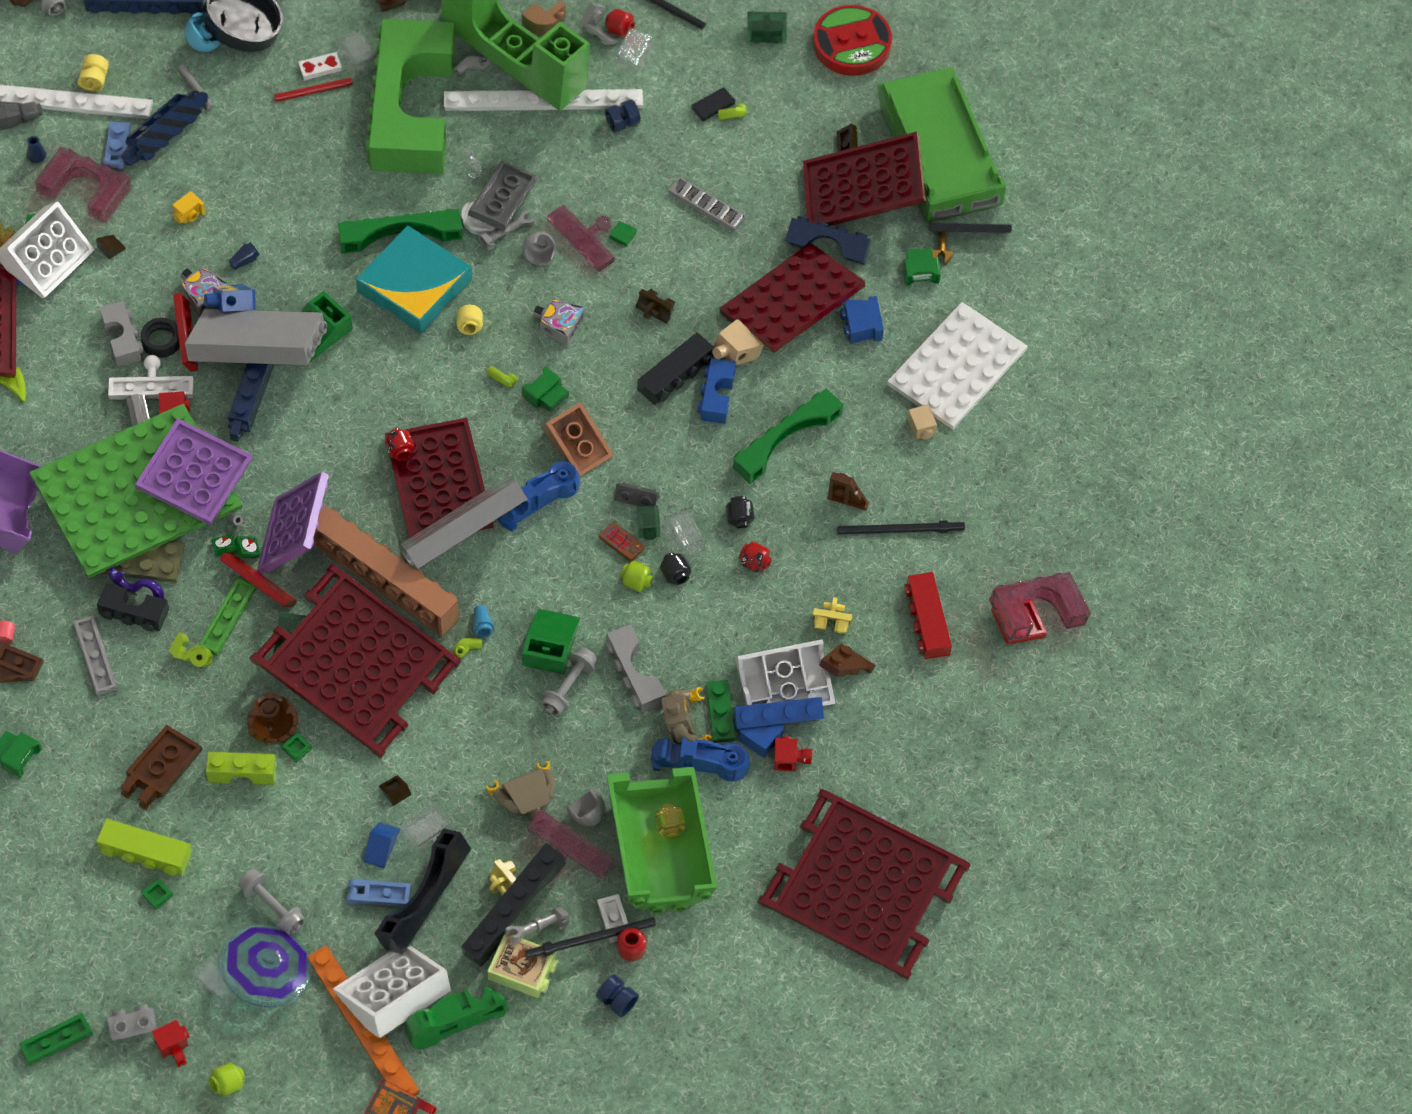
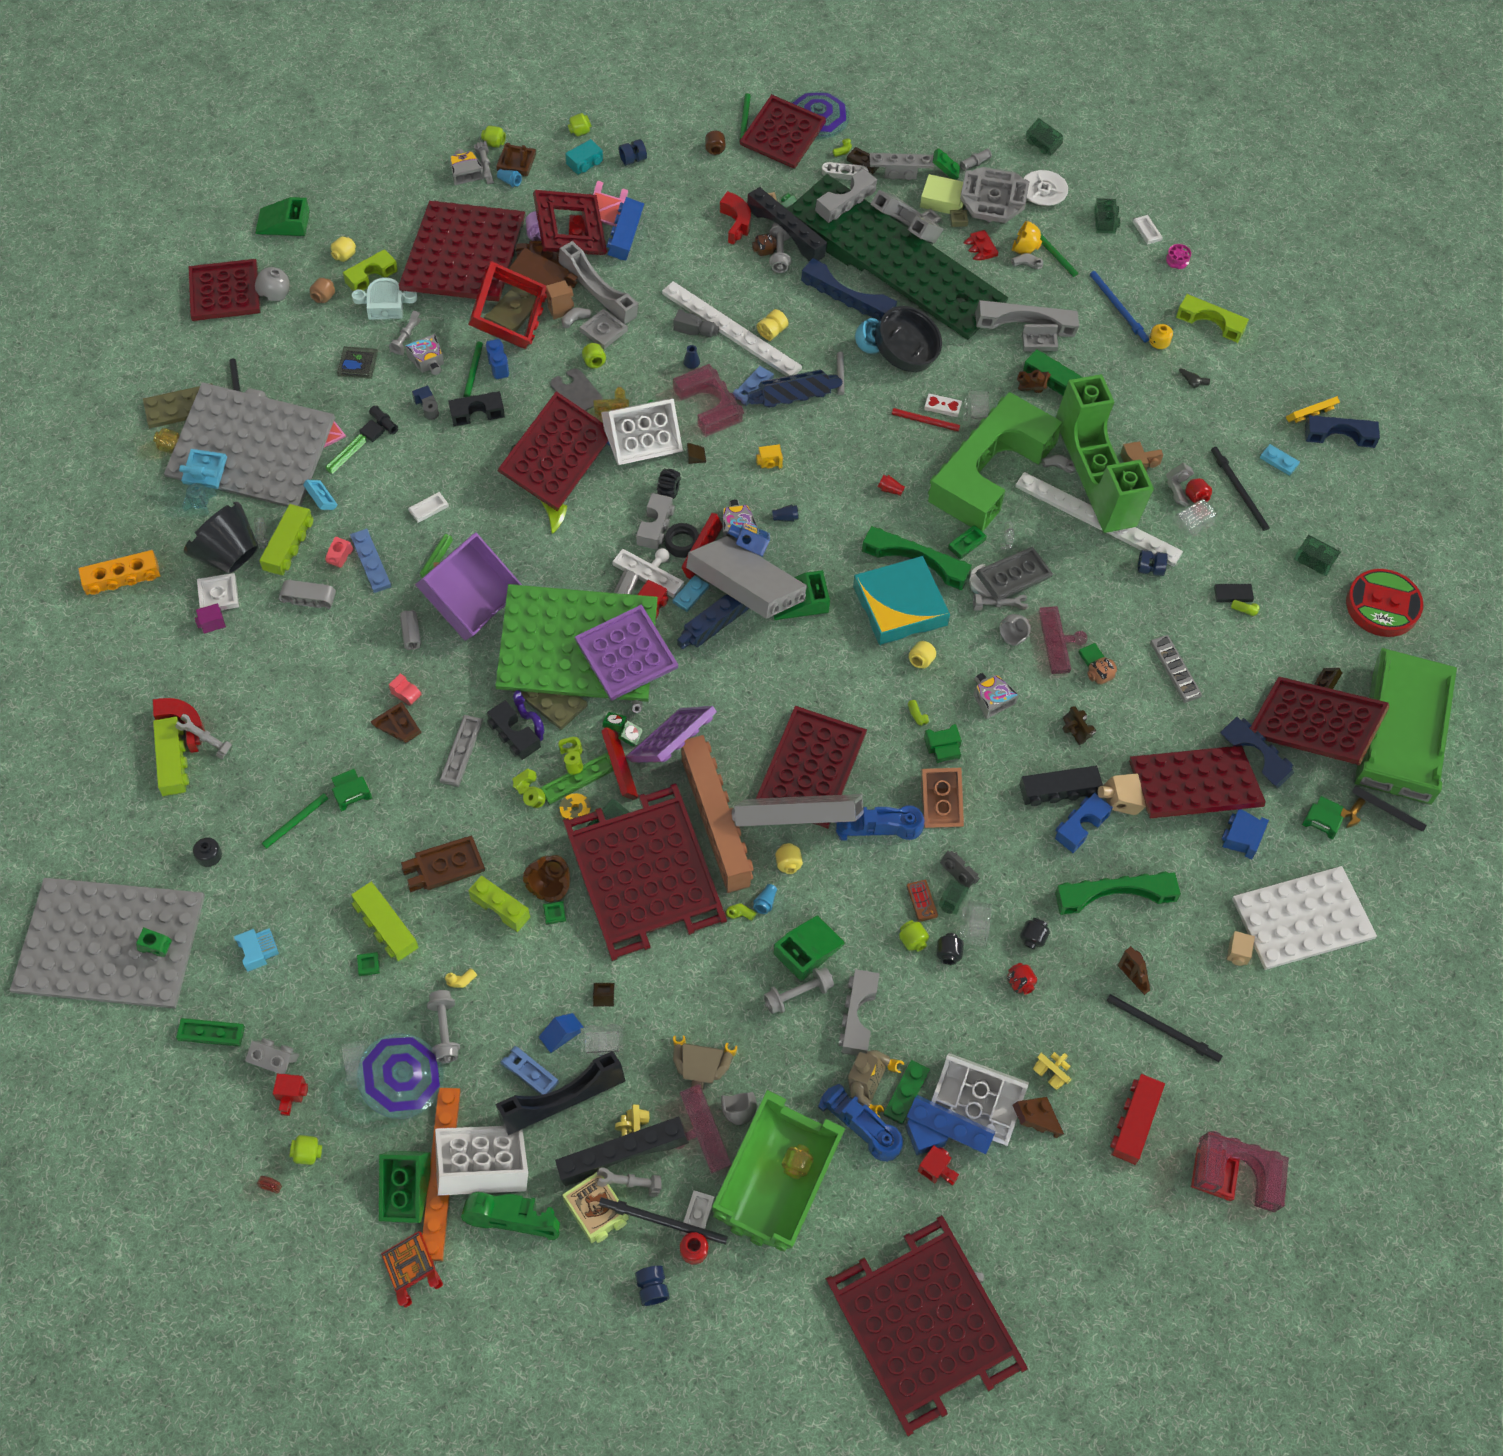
camera: 35 degrees right, 0 degrees up
red head [384,428,415,461] -> none
none -> medium azure piece [234,928,279,972]
none -> green slope [379,1150,431,1223]
none -> light yellow arm [445,968,477,988]
none -> lime leg [558,737,583,775]
none -> yellow piece [559,793,591,820]
none -> black gear [657,468,681,499]
none -> medium azure plate [672,575,709,612]
none -> light yellow head [775,843,803,874]
none -> red cone [878,475,905,496]
none -> green plate [948,525,987,559]
none -> nougat head [1087,657,1117,685]

